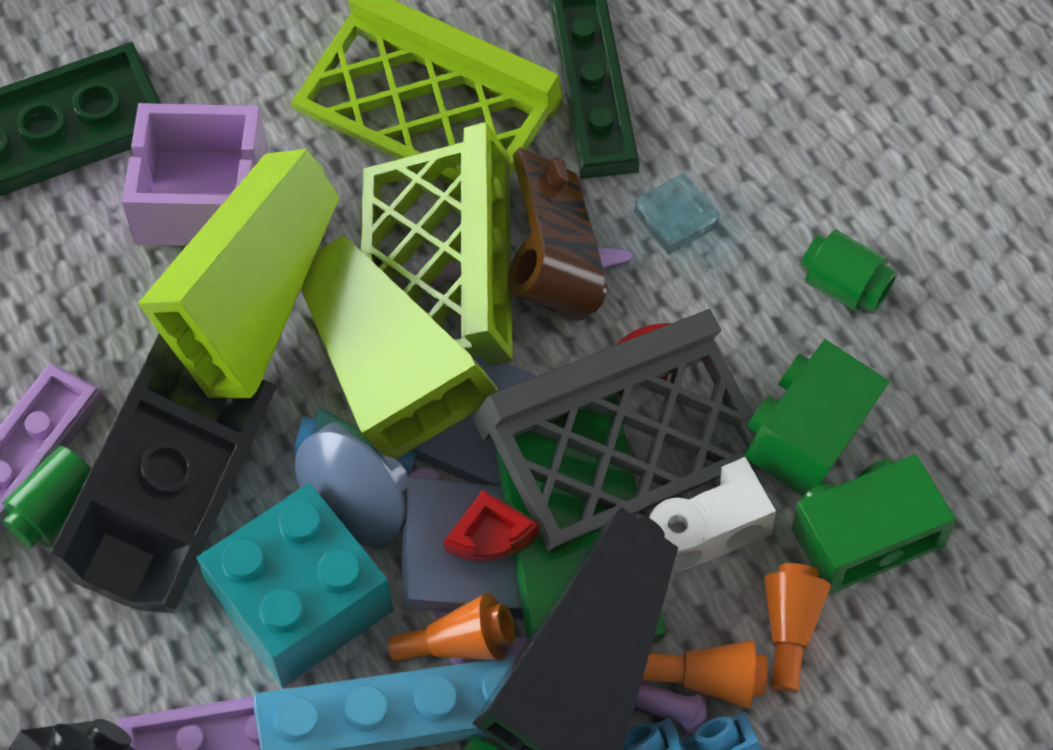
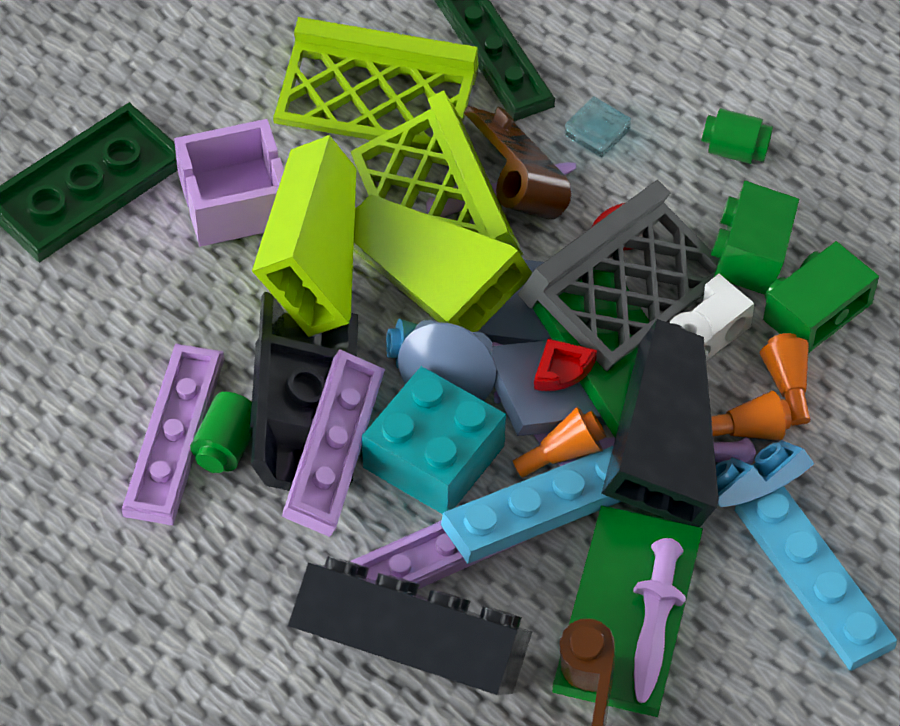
camera: 20 degrees left, 5 degrees down
none -> lavender tile [281,349,385,537]

